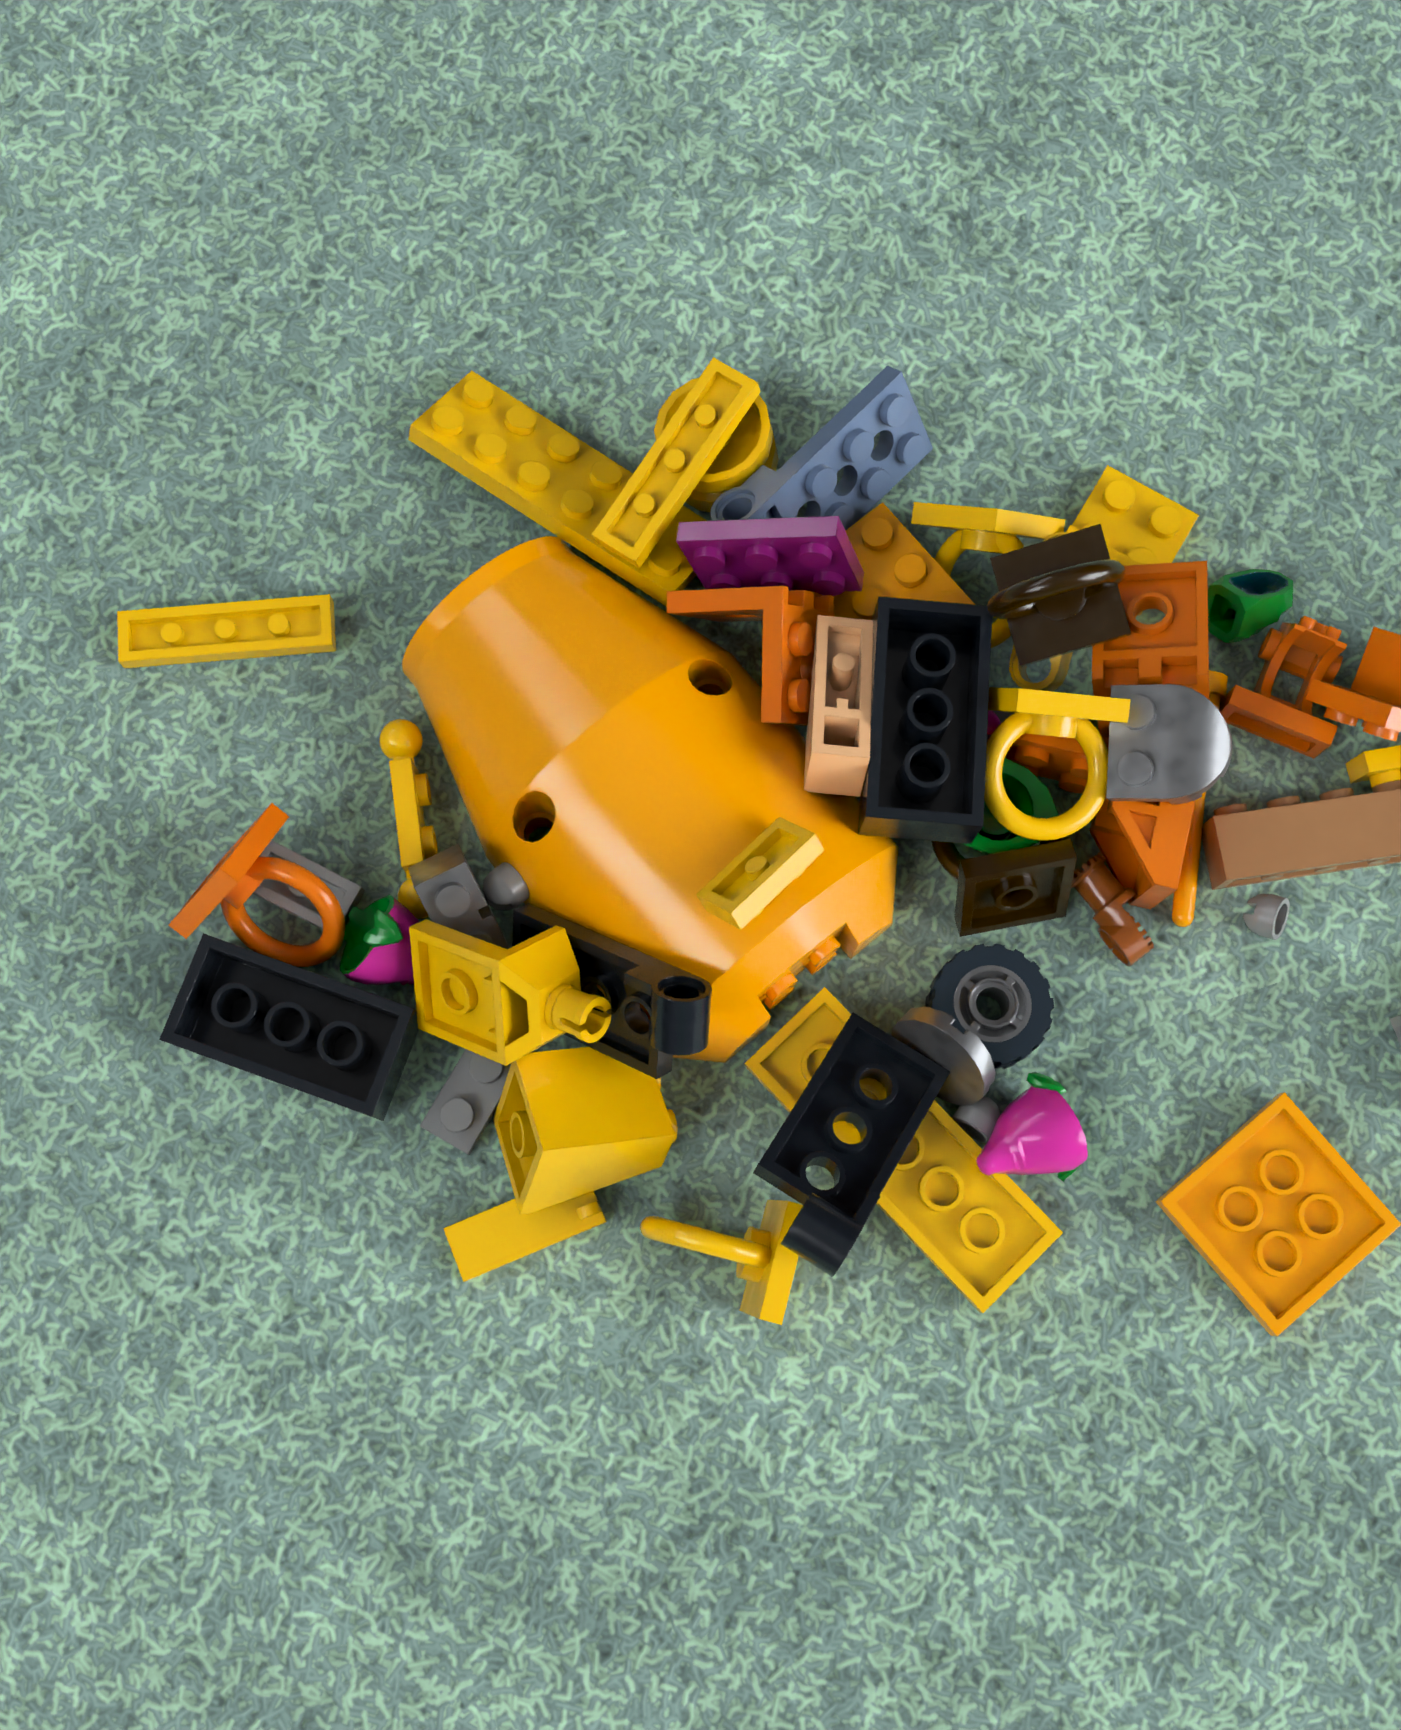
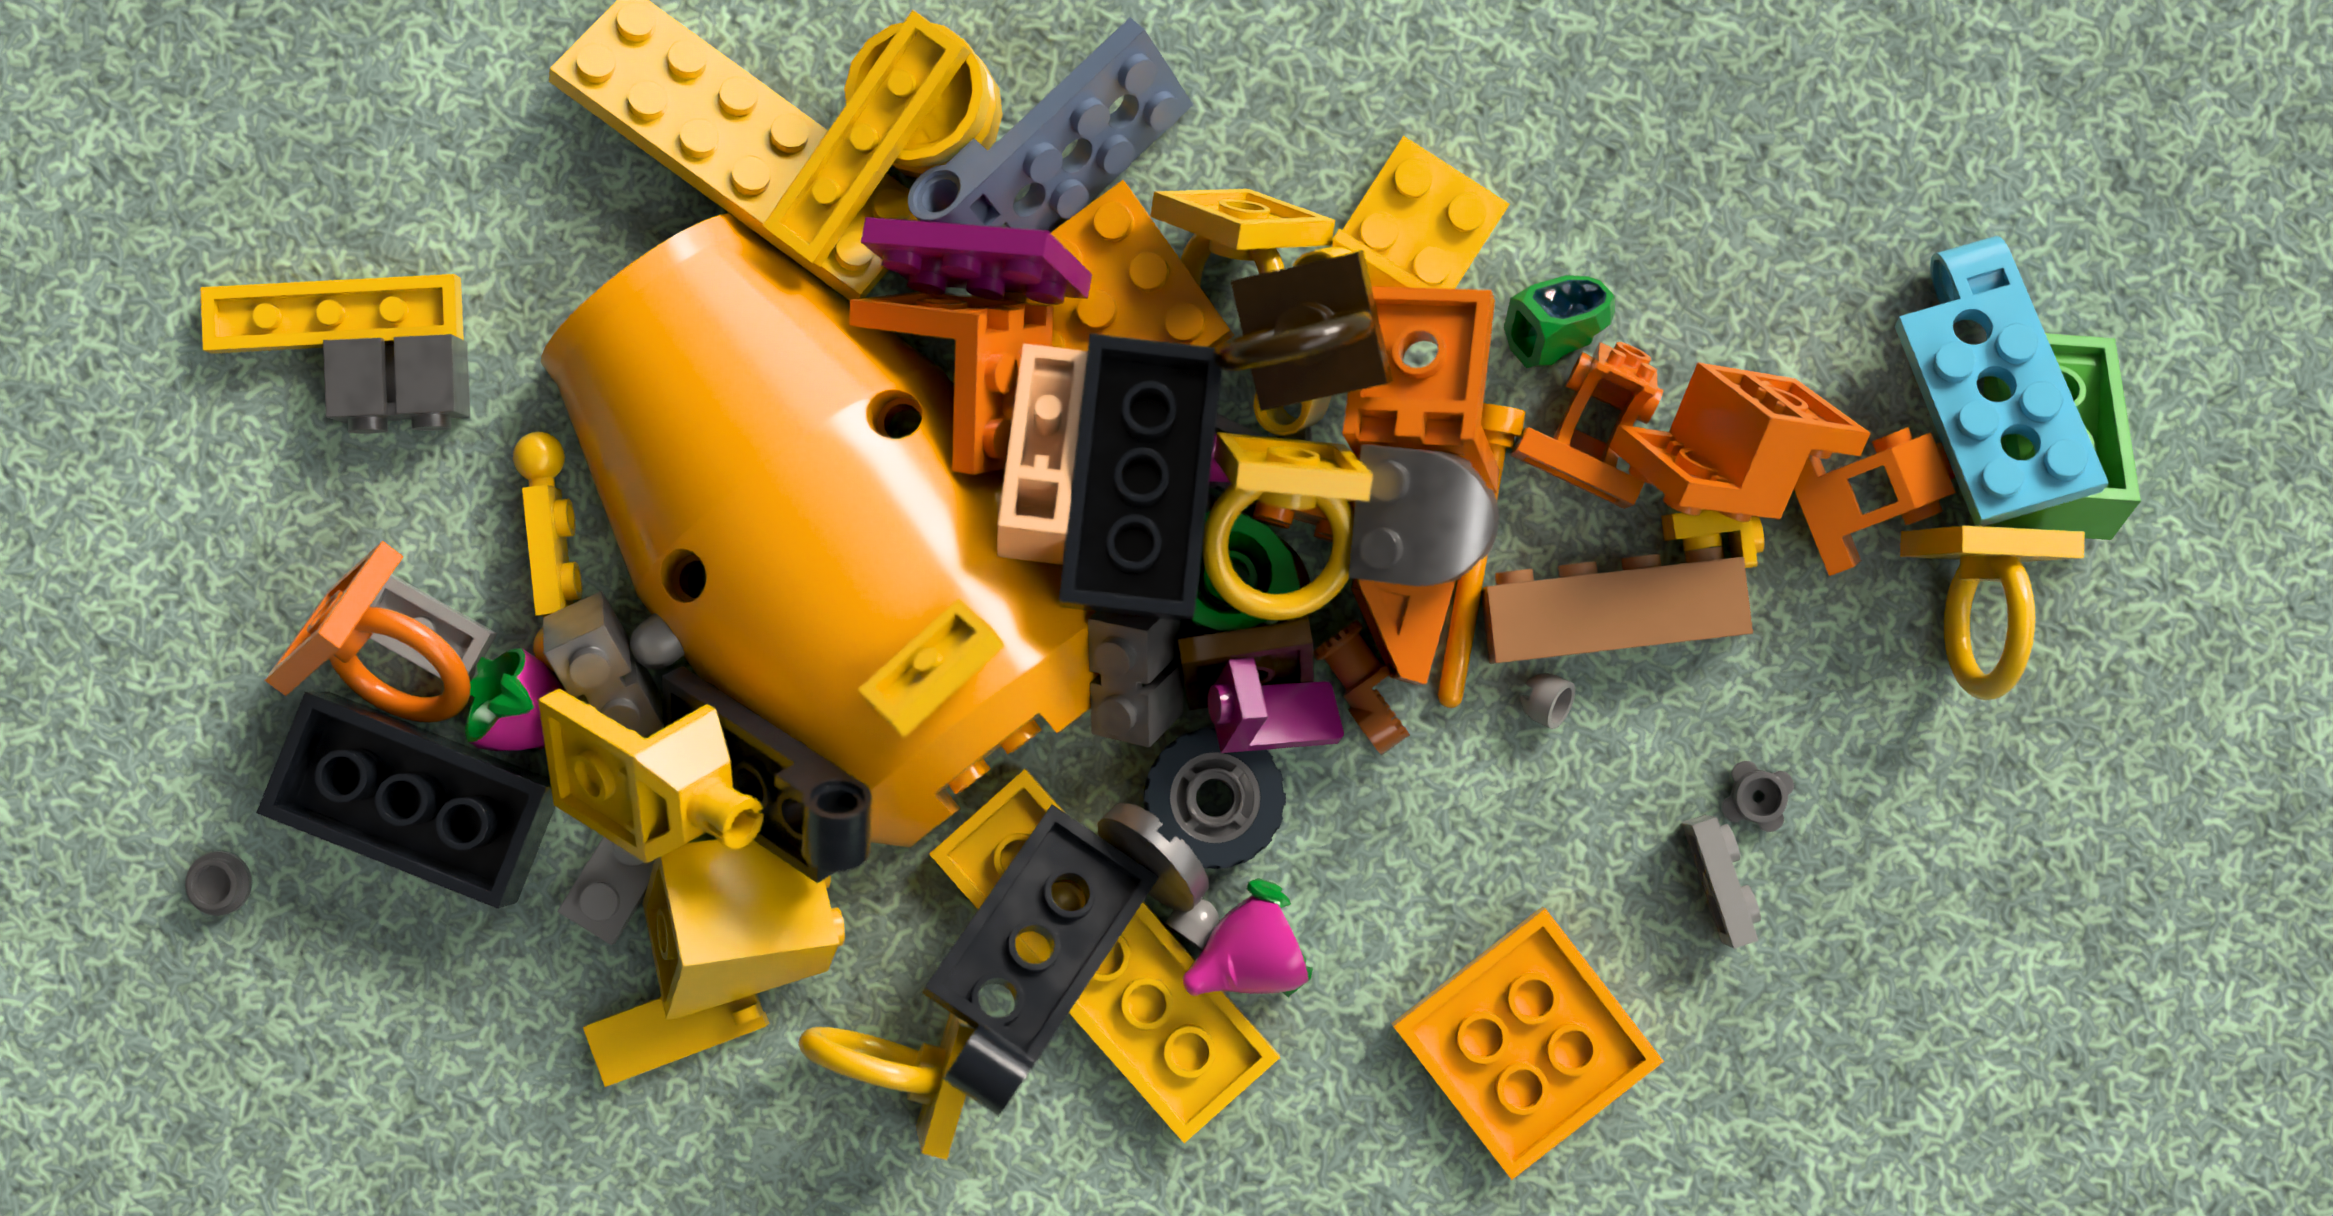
camera: 10 degrees right, 10 degrees up
none -> flat silver plate [185,851,252,916]
none -> flat silver piece [323,334,470,434]
none -> flat silver piece [1088,611,1183,747]
none -> magenta bracket [1208,658,1344,753]

